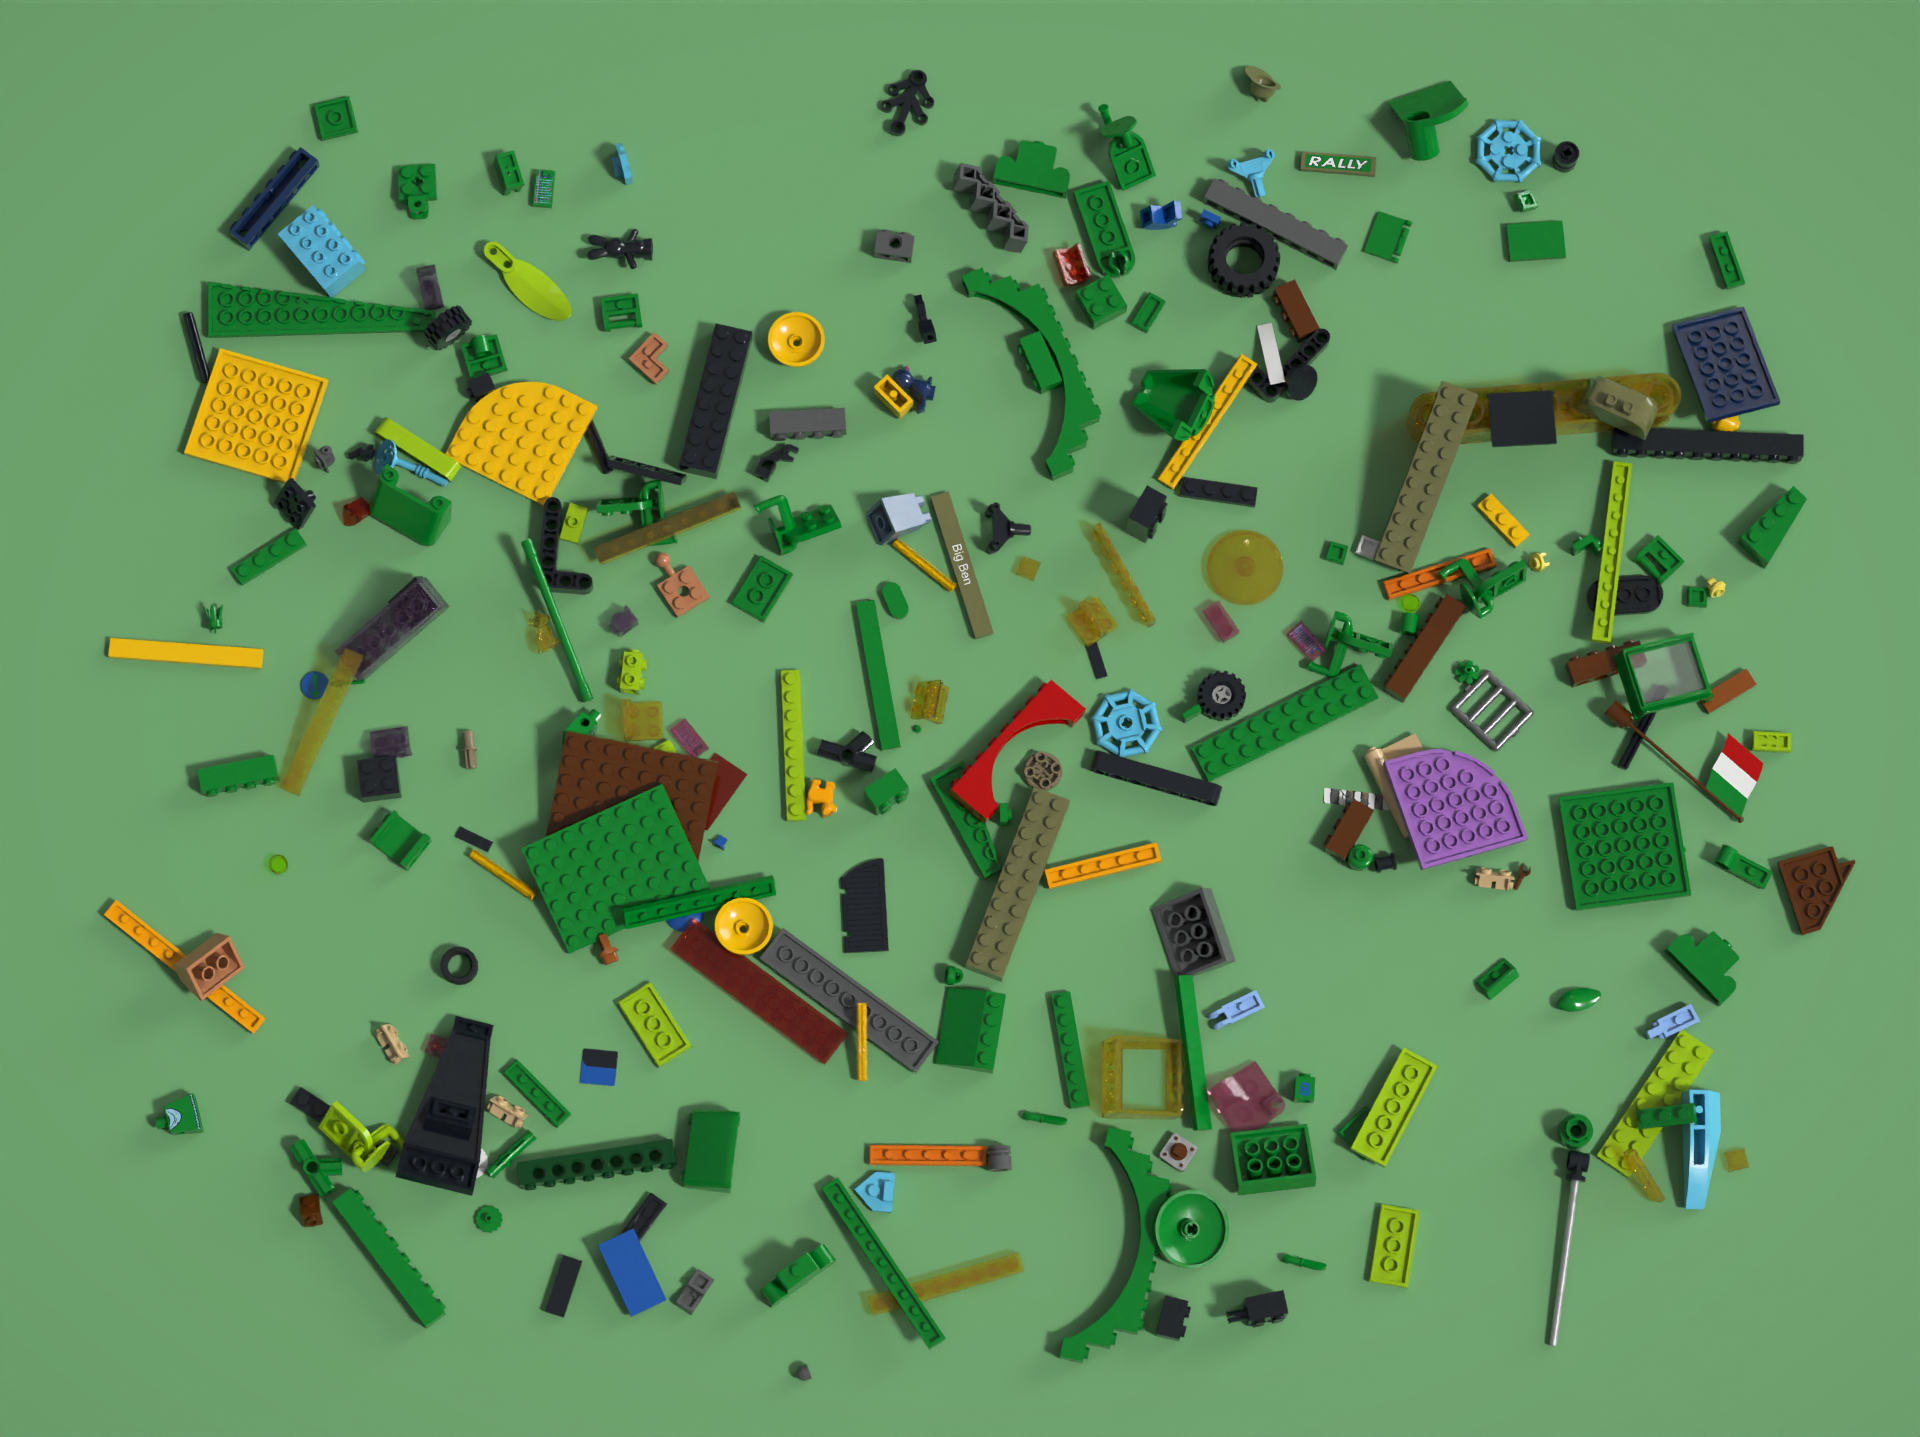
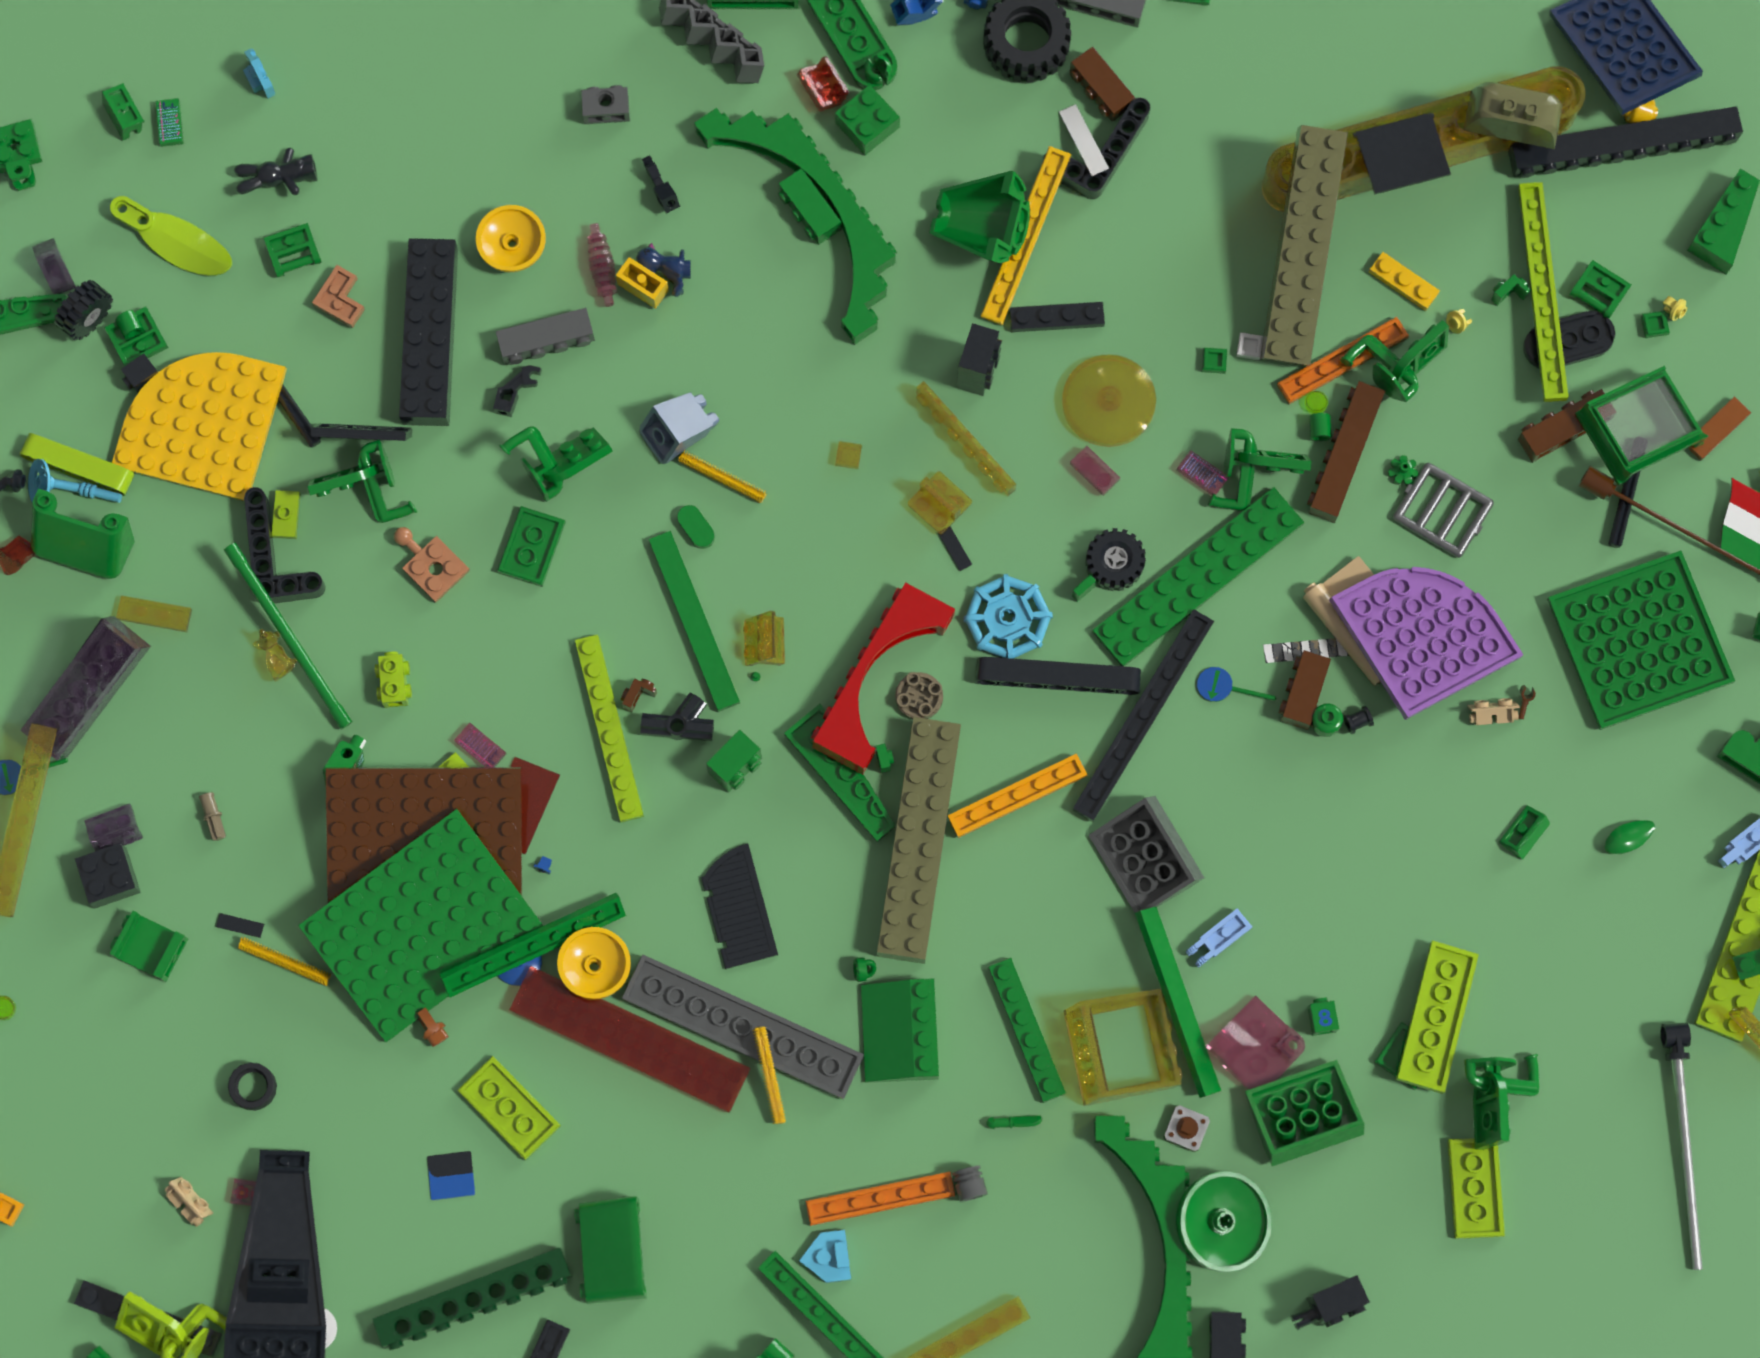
camera: 10 degrees left, 0 degrees up
green pin [485,1130,537,1179] -> none
tan hinge [487,1096,529,1128] -> none
green tile [503,1059,571,1128] -> none
clear yellow tile [593,491,742,565] -> none
clear purple brick [608,605,639,638] -> none
clear yellow bracket [622,699,664,742] -> none
light orange animal [805,779,837,818] -> none
olive tile [931,492,994,639] -> none
black axle [985,502,1031,554] -> none
green tile [1130,292,1166,334] -> none
green piece [1282,1254,1327,1271] -> none
black tile [1284,363,1318,401] -> none
green piece [1557,1114,1593,1150] -> none
none -> clear yellow tile [116,596,192,632]
none -> clear pink piece [587,223,616,307]
none -> reddish brown bracket [621,678,657,713]
none -> black plate [1073,609,1214,822]
none -> blue piece [1197,667,1277,702]
none -> green plate [1464,1054,1540,1150]

